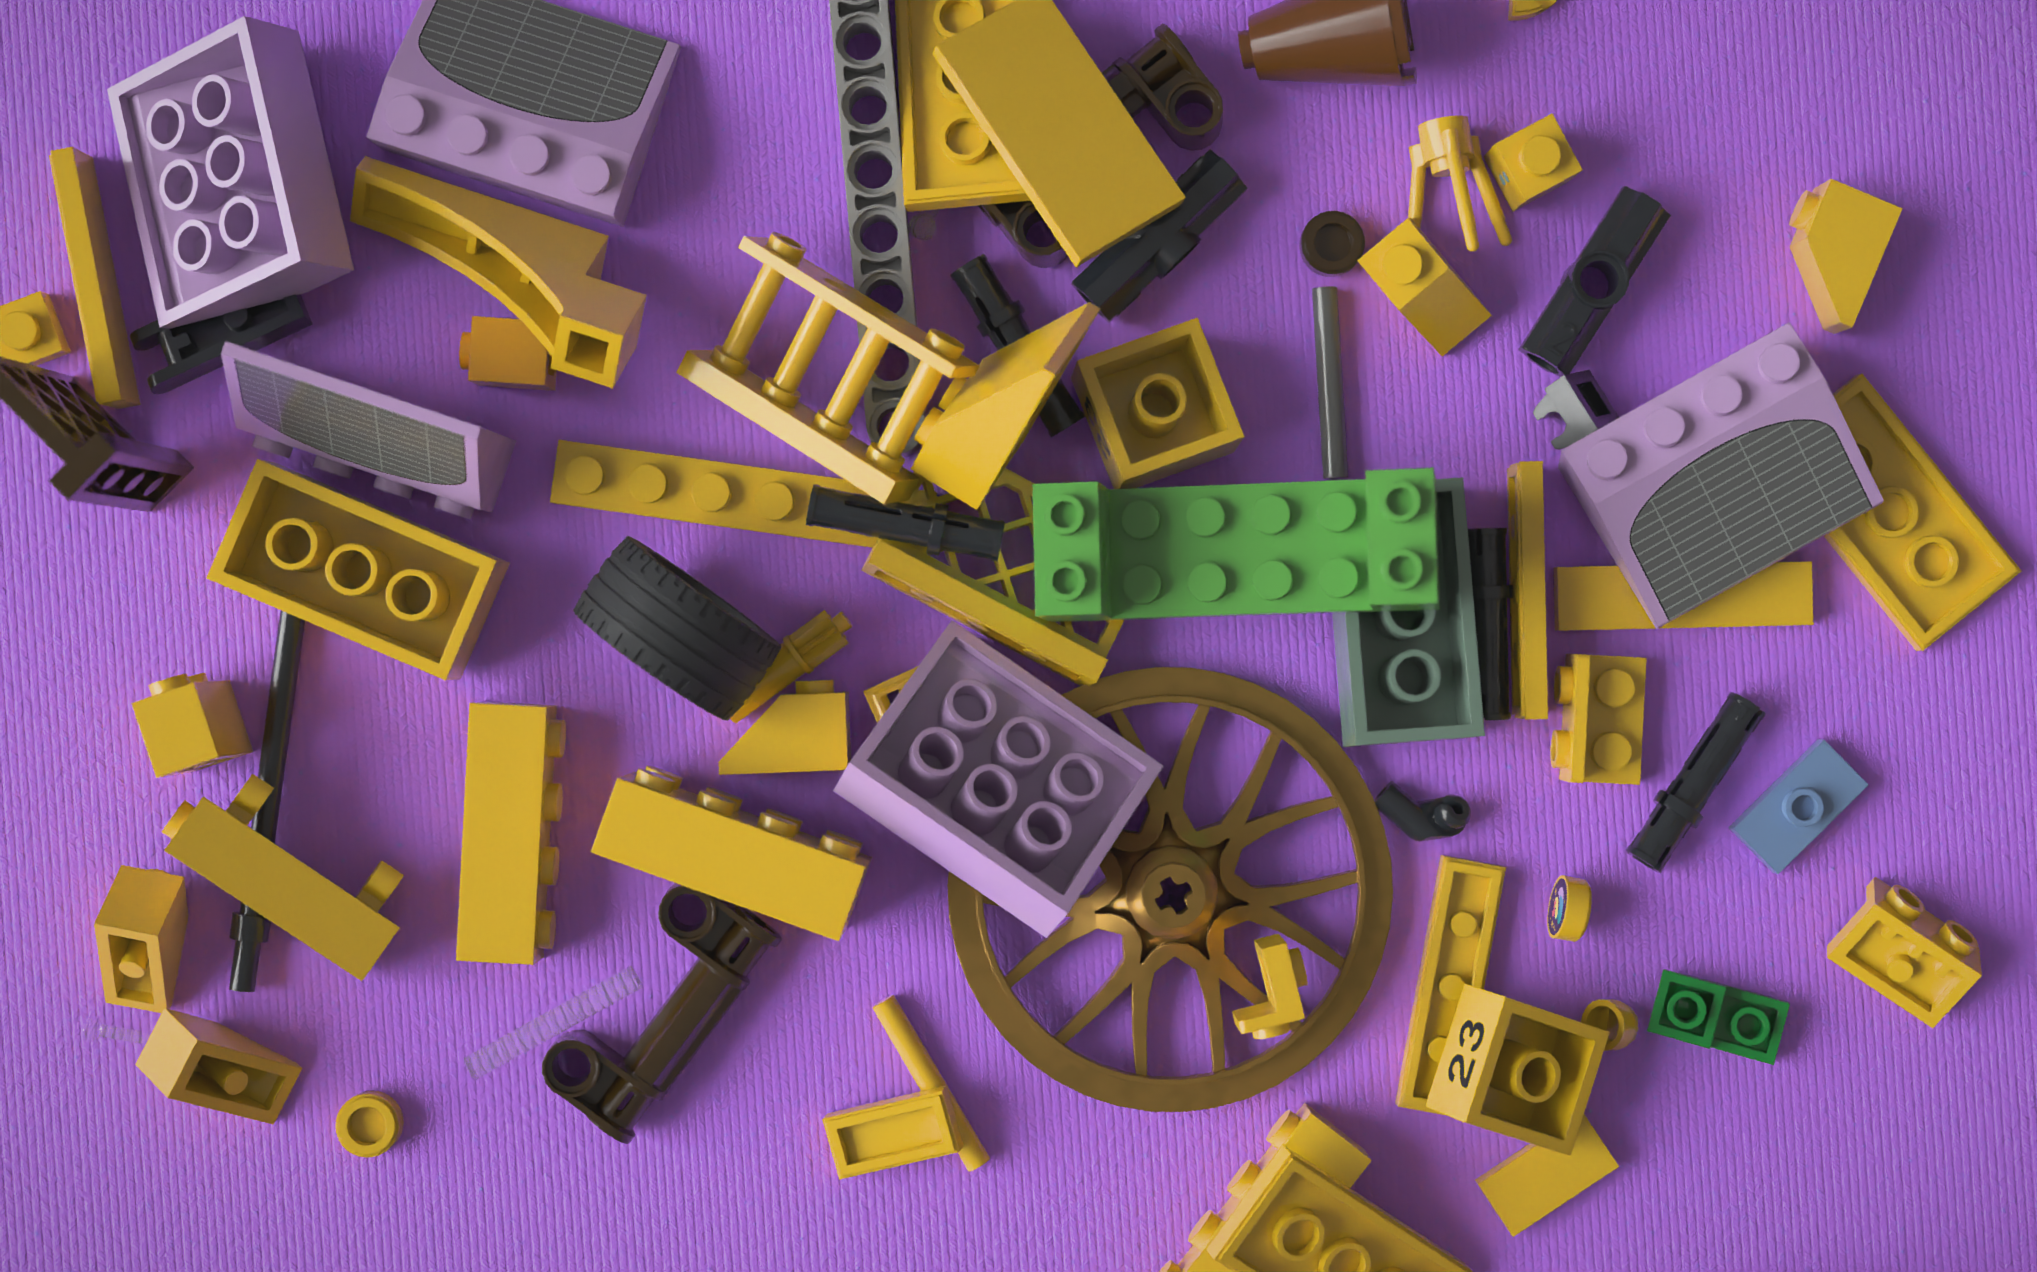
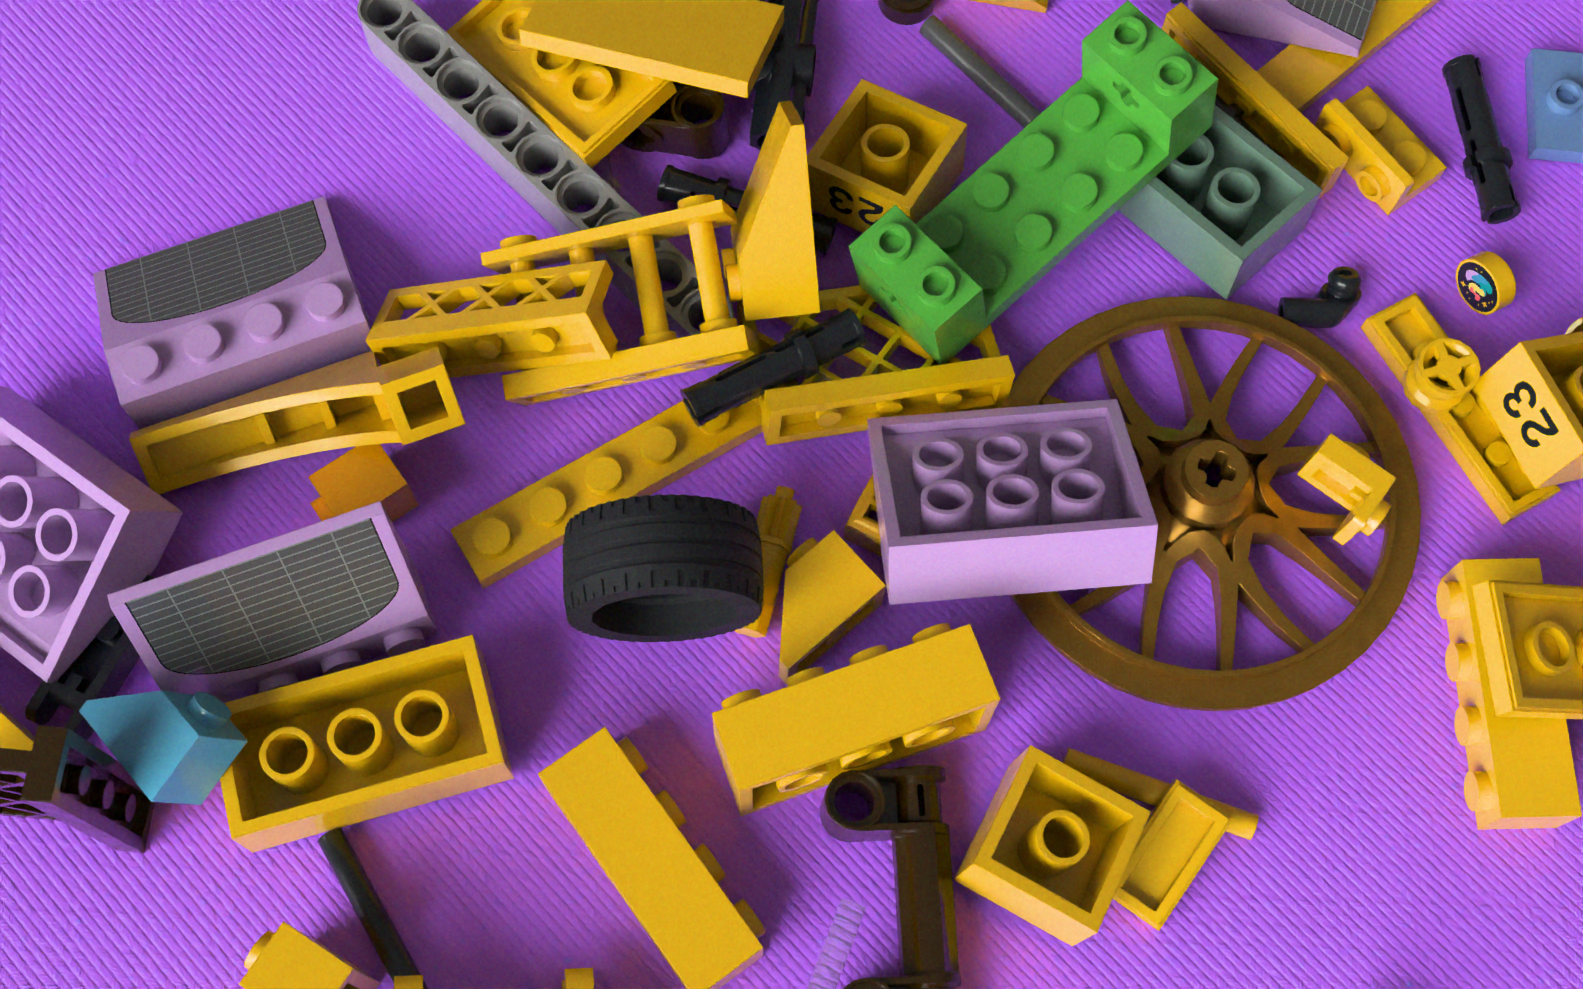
camera: 40 degrees left, 20 degrees down
none -> medium azure slope [79,690,248,805]
none -> yellow fence [365,260,618,378]
none -> yellow brick [953,745,1151,947]
none -> yellow wheel [1402,338,1481,414]

